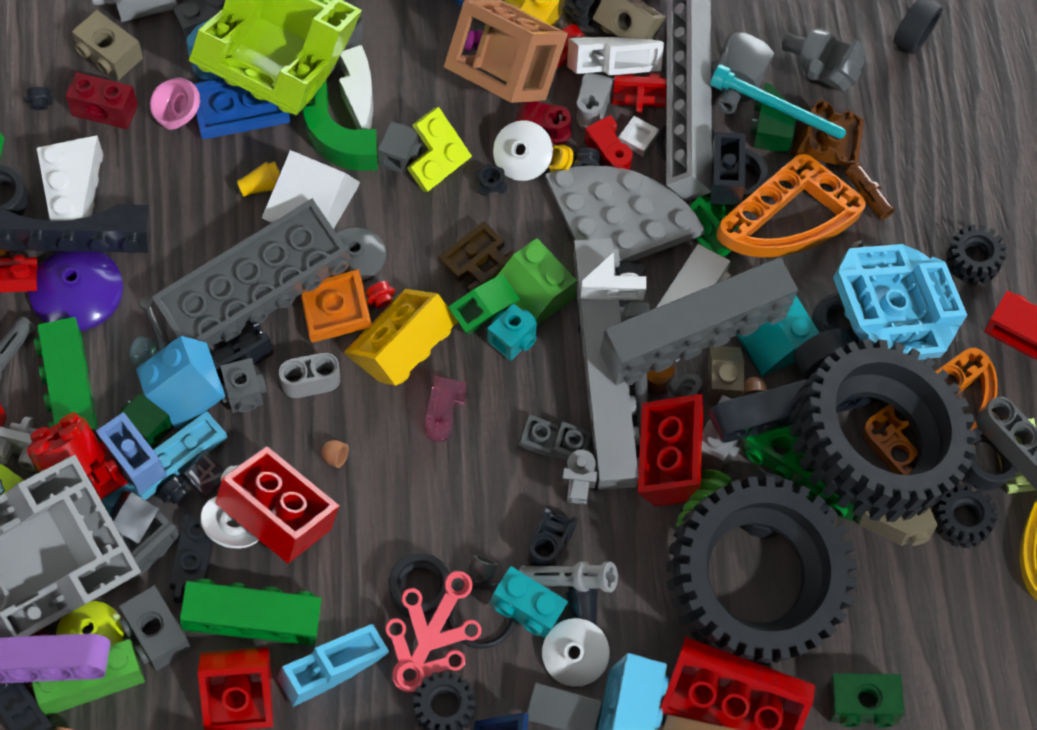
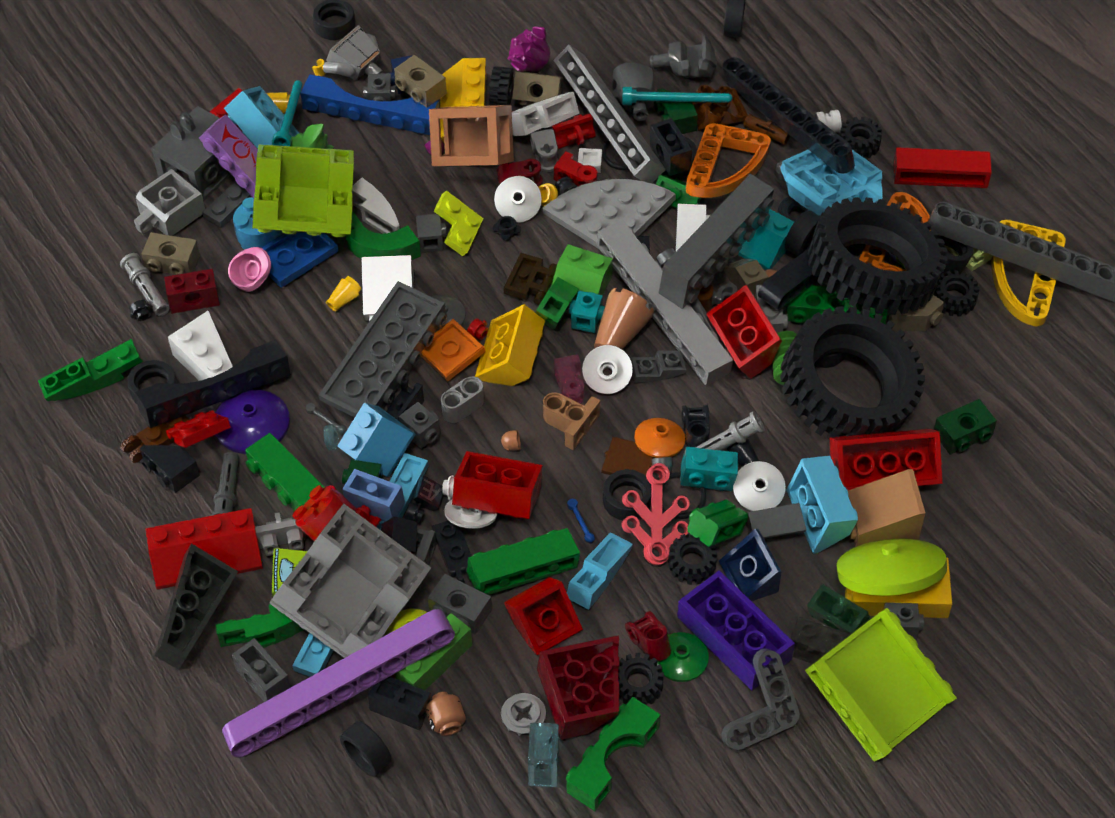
camera: 25 degrees left, 10 degrees down
light grey hips [563,450,597,505] -> none
white slope [580,253,646,300] -> none
none -> light grey pin [120,253,170,316]
none -> medium nougat tile [543,392,600,451]
none -> blue hinge [567,498,595,543]
none -> white dish [582,345,632,394]
none -> nougat cone [594,288,654,350]
none -> reddish brown piece [601,437,653,476]
none -> orange dish [634,418,686,458]
none -> green brick [687,499,748,547]
none -> black beam [722,57,855,174]
none -> white wheel [814,110,842,133]

